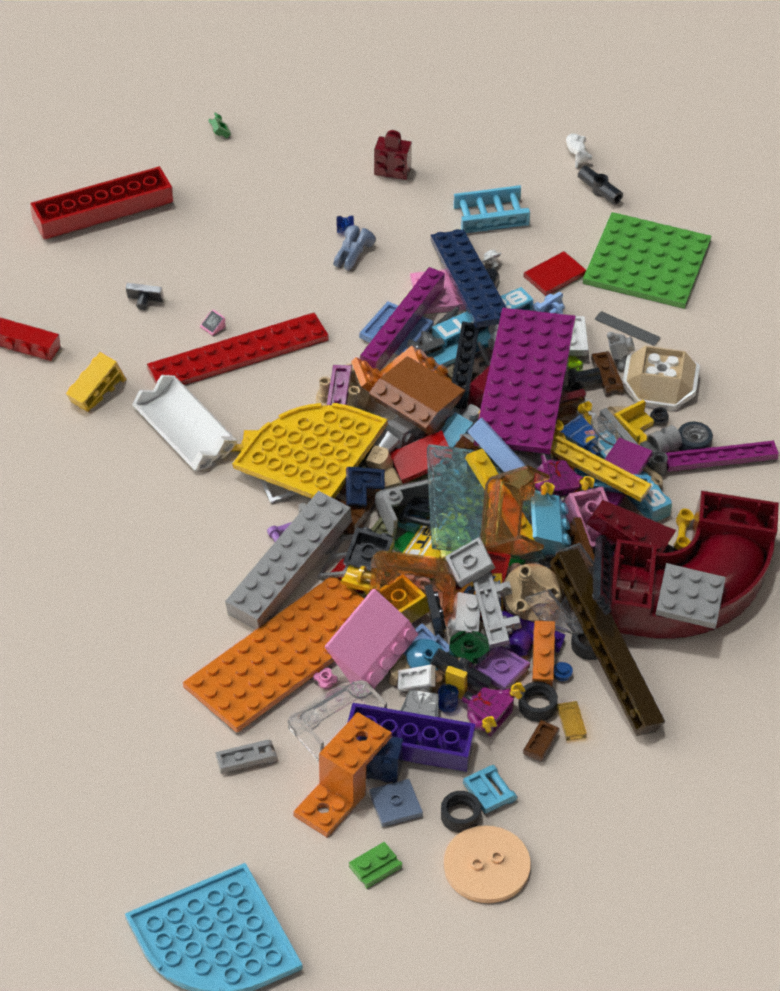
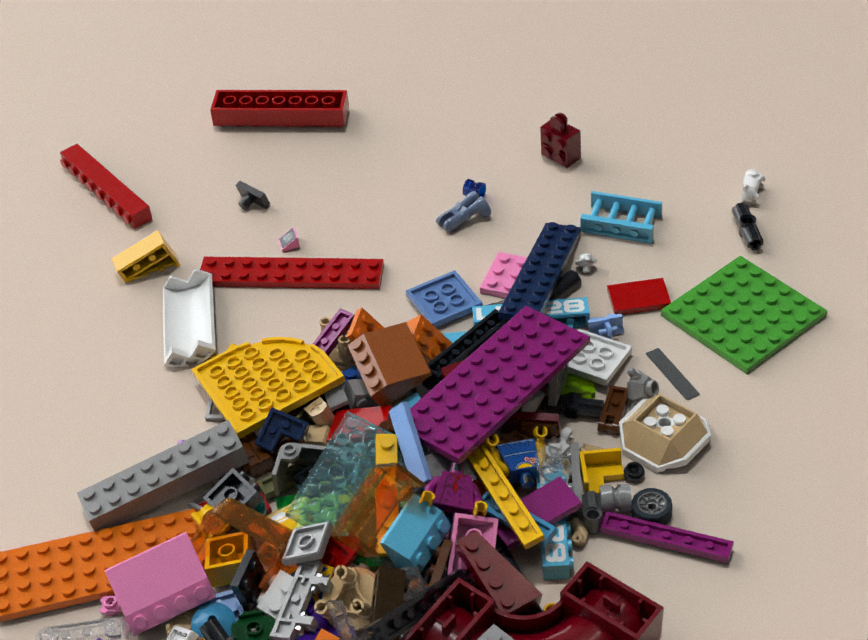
camera: 35 degrees right, 5 degrees down
green plate [209,112,231,138] -> none
magenta brick [360,267,445,371] -> none
dark grey tile [407,330,445,355] -> none

